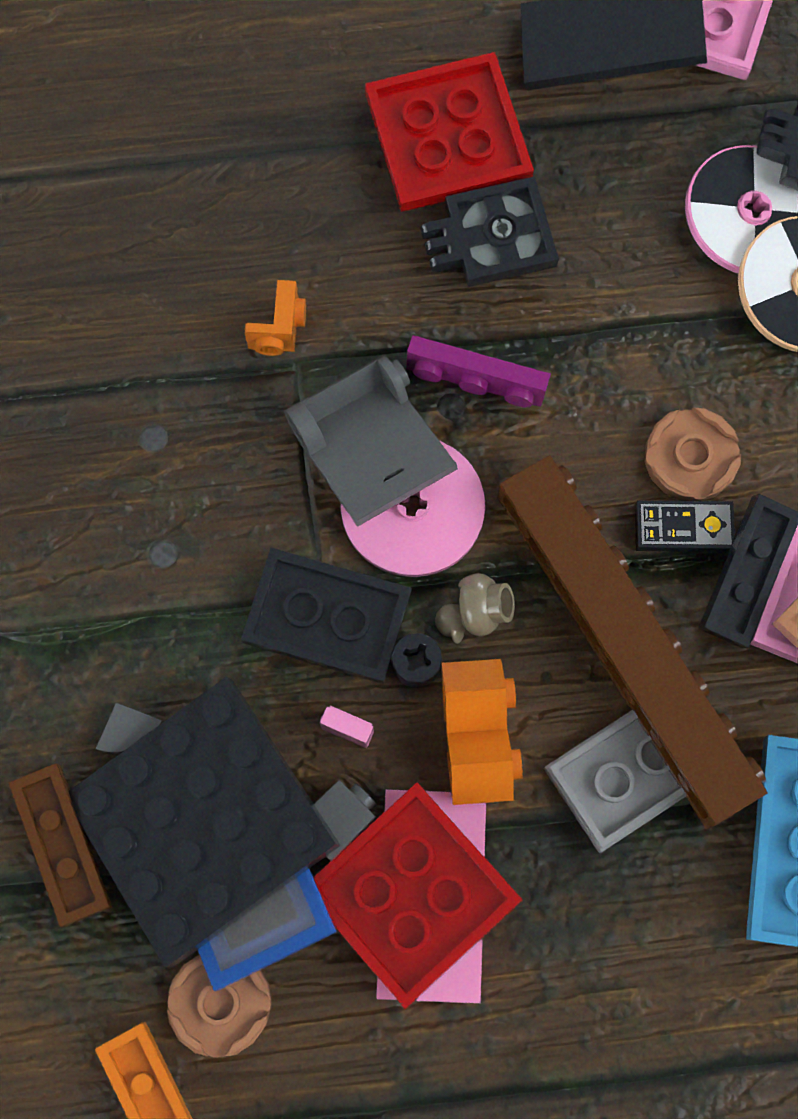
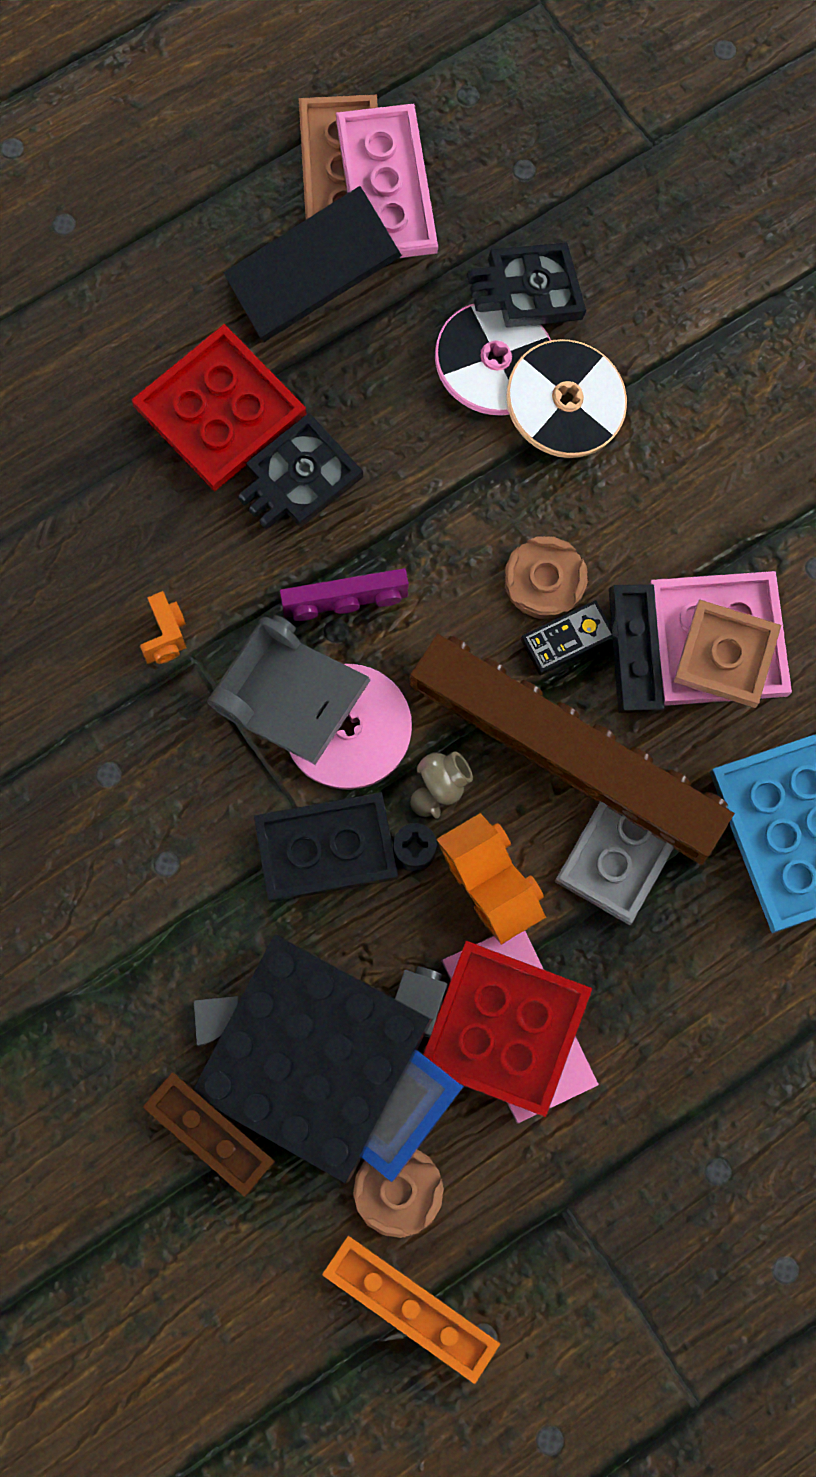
camera: 30 degrees left, 0 degrees up
bright pink tile [320,706,374,749] -> none

